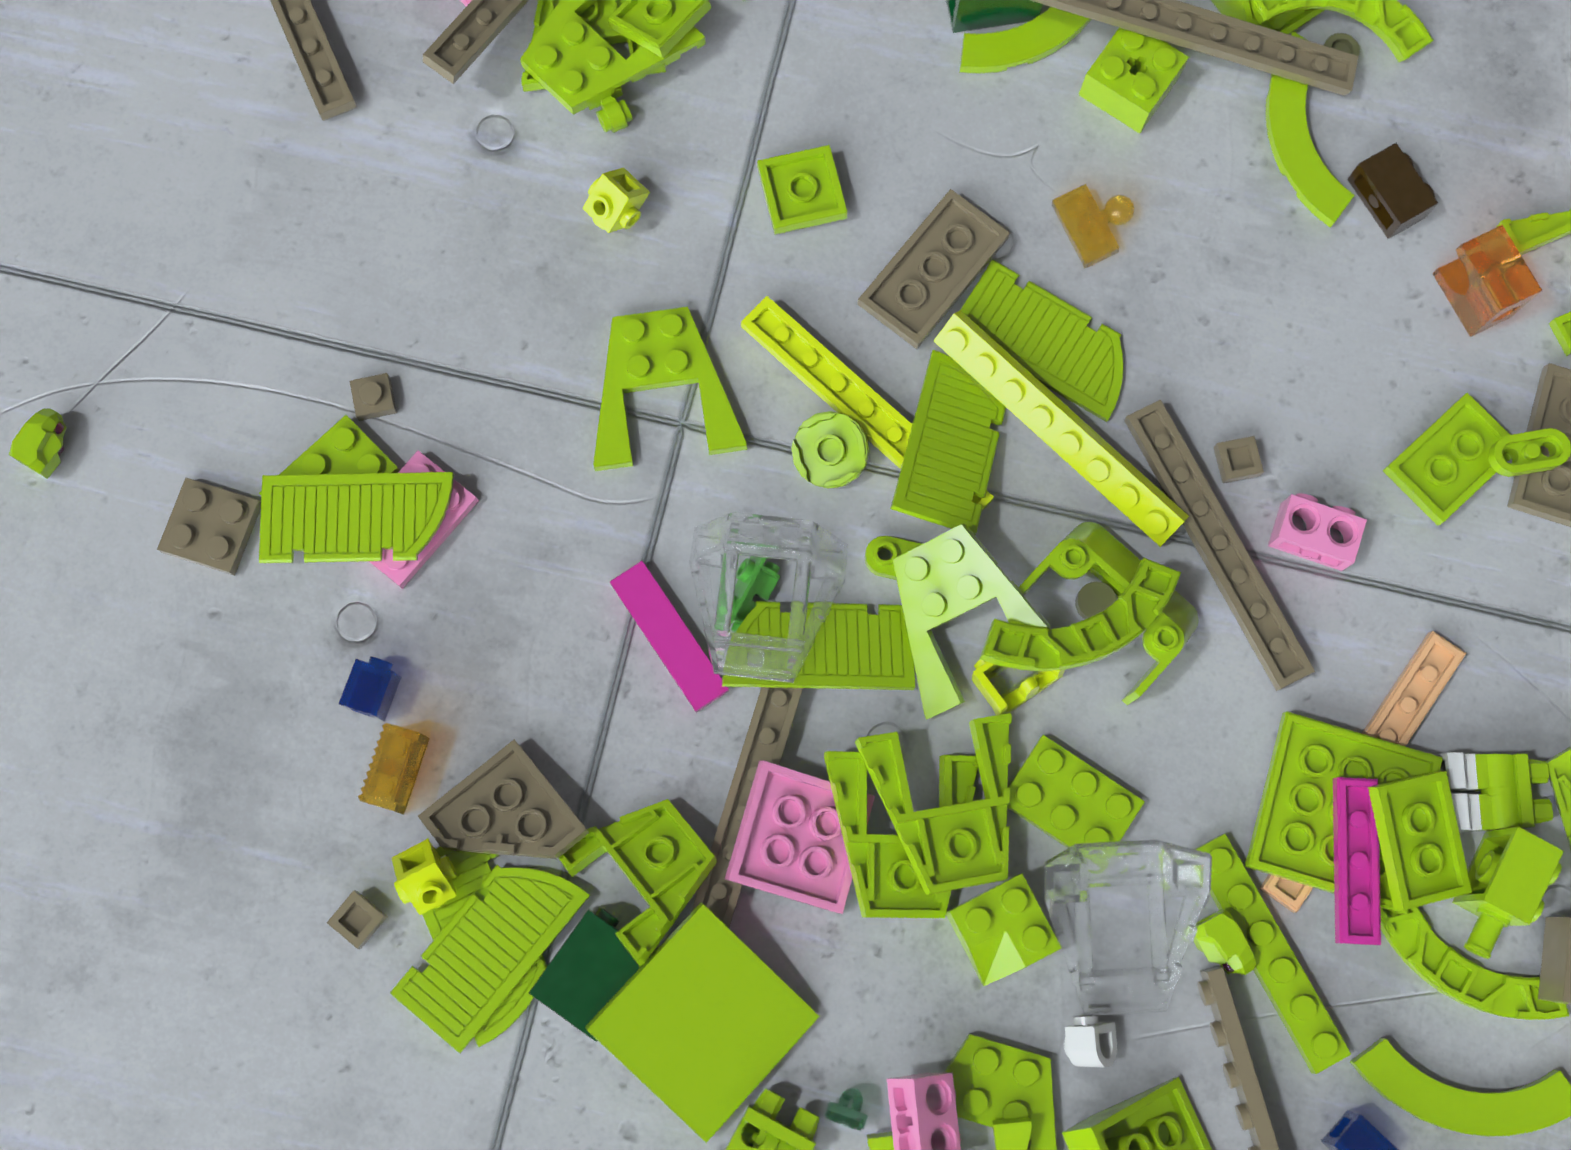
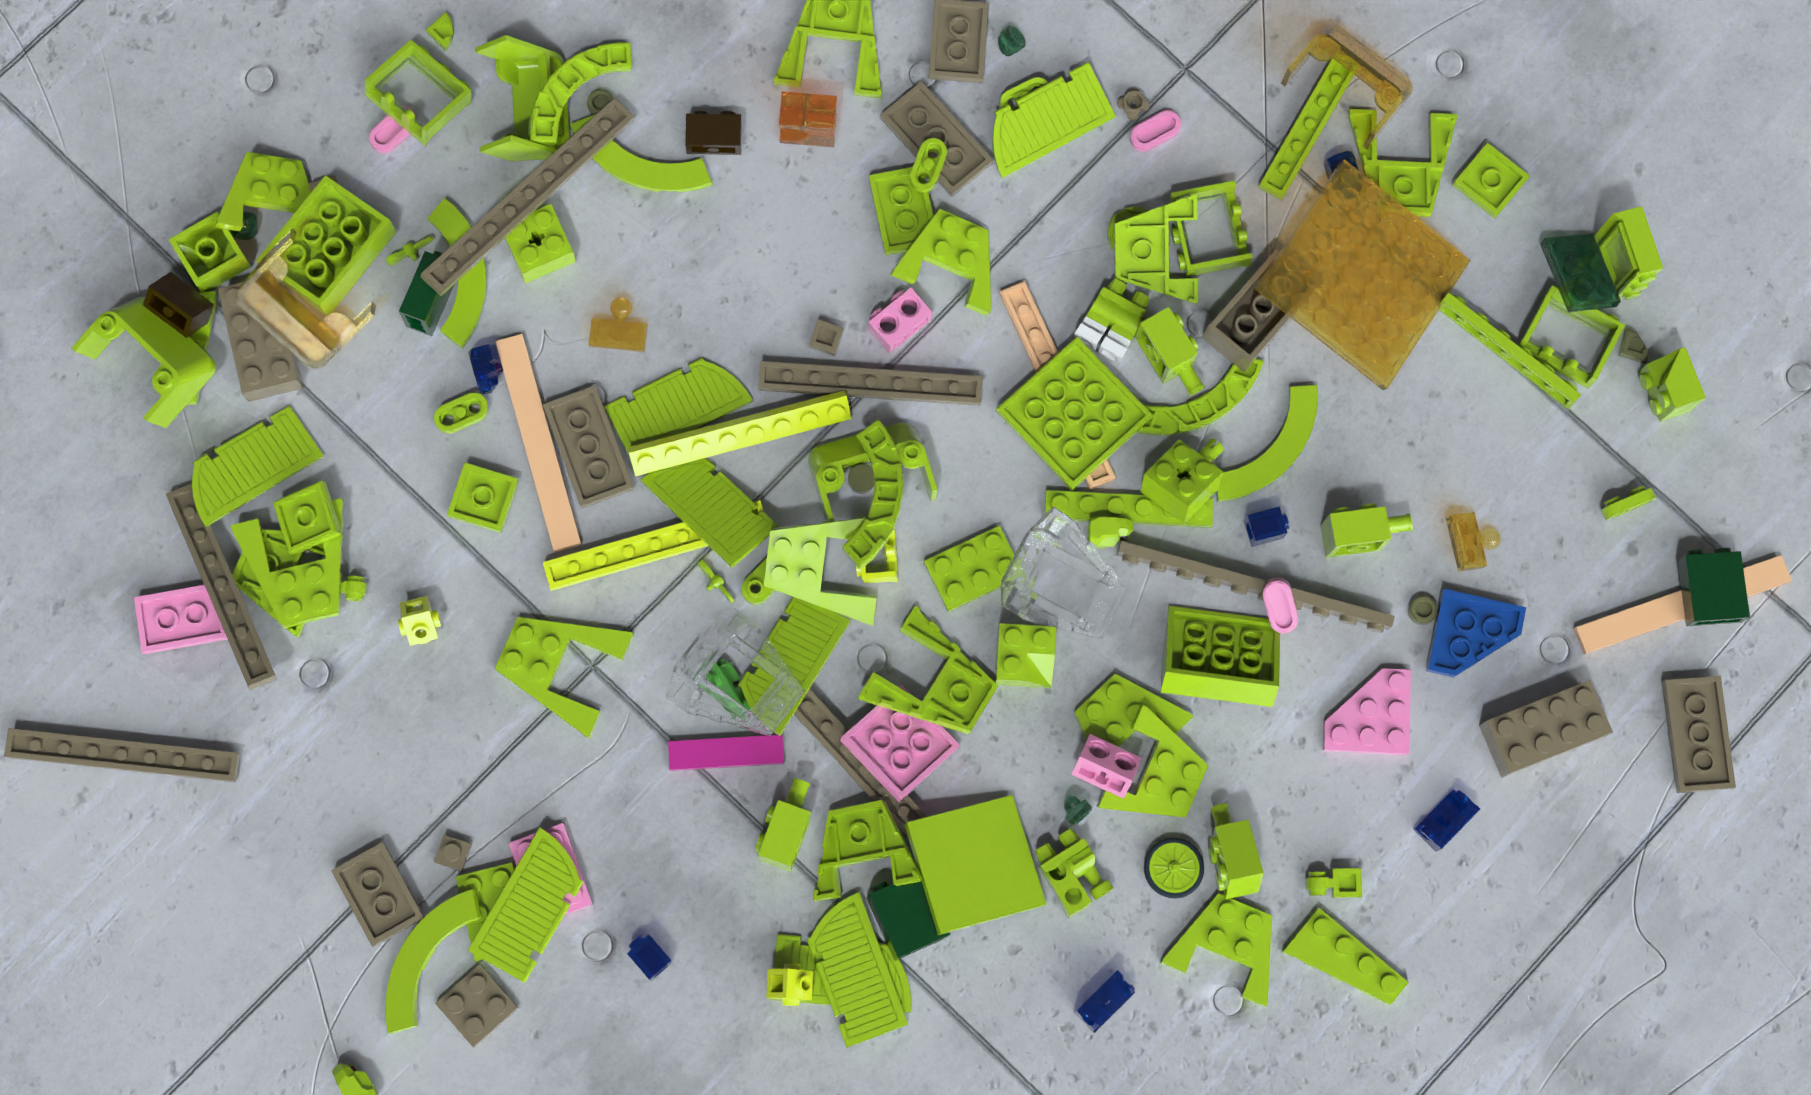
camera: 65 degrees left, 0 degrees up
dark tan plate [327,890,388,949] -> none
clear yellow brick [358,723,430,815] -> none
dark tan plate [418,739,589,859] -> none
lime tile [791,411,870,489] -> none
lime wing [855,713,1012,895] -> none
white plate [1064,1014,1117,1067] -> none
dark pink tile [1333,777,1381,945] -> none
lime plate [1368,771,1472,911] -> none
none -> dark tan plate [331,842,424,947]
none -> lime tile [385,889,481,1034]
none -> lime plate [434,393,489,434]
none -> clear blue rock [468,344,503,394]
none -> light nougat tile [495,334,581,553]
none -> lime piece [697,560,735,604]
none -> lime brick [755,778,811,872]
none -> lime wing [890,209,991,316]
none -> lime brick [1140,438,1224,524]

